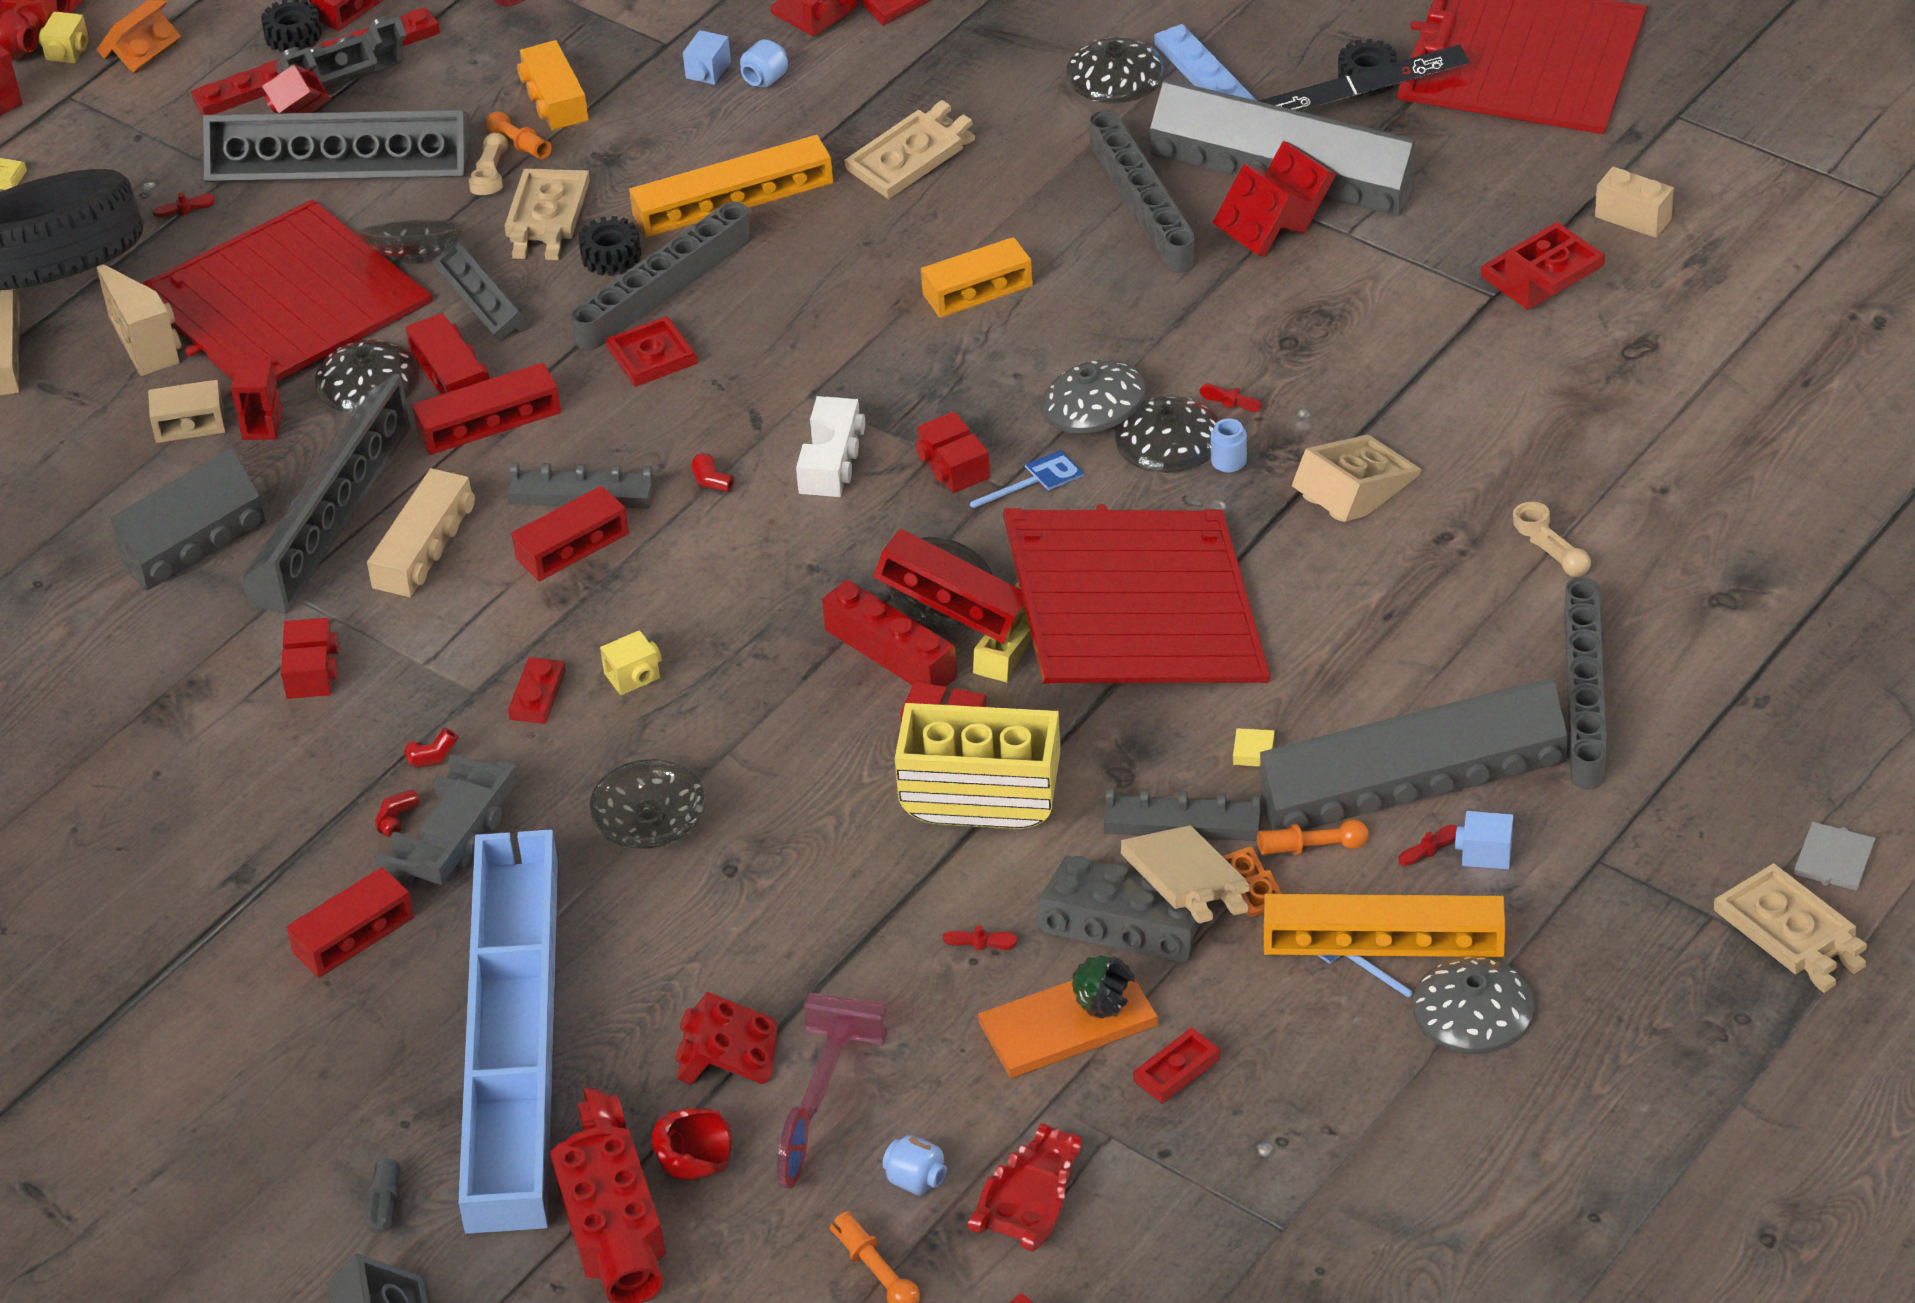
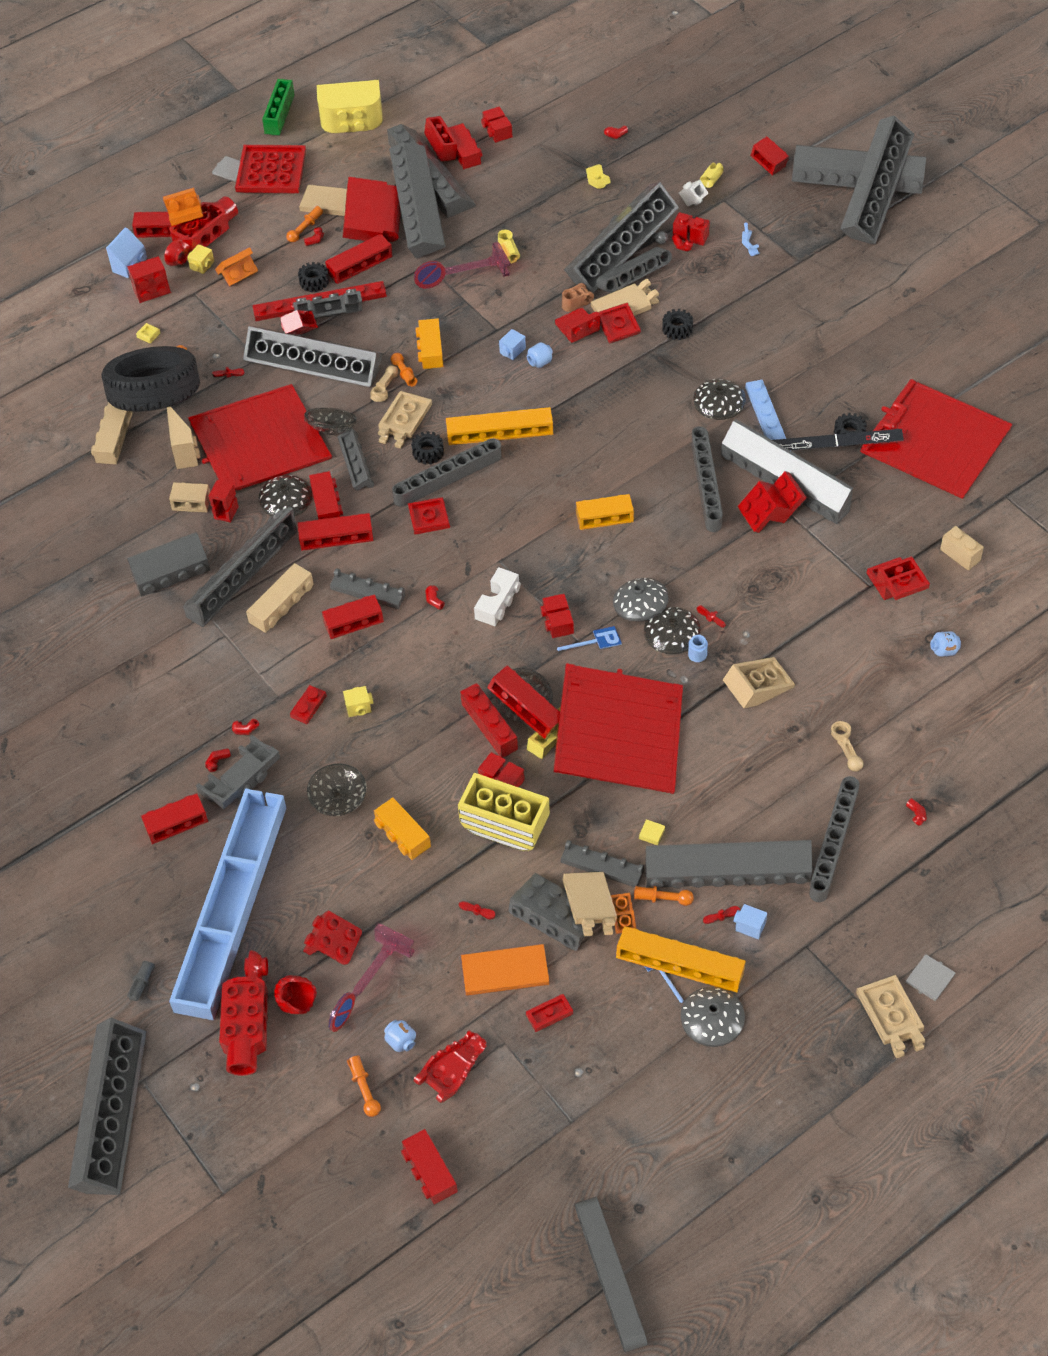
camera: 15 degrees right, 10 degrees up
red piece [281,617,339,699] -> none
tan tile [844,100,975,199] -> none
piece [1072,955,1135,1018] -> none
none -> light orange brick [374,797,431,860]
none -> red arm [906,798,927,826]
none -> light blue head [930,631,961,657]

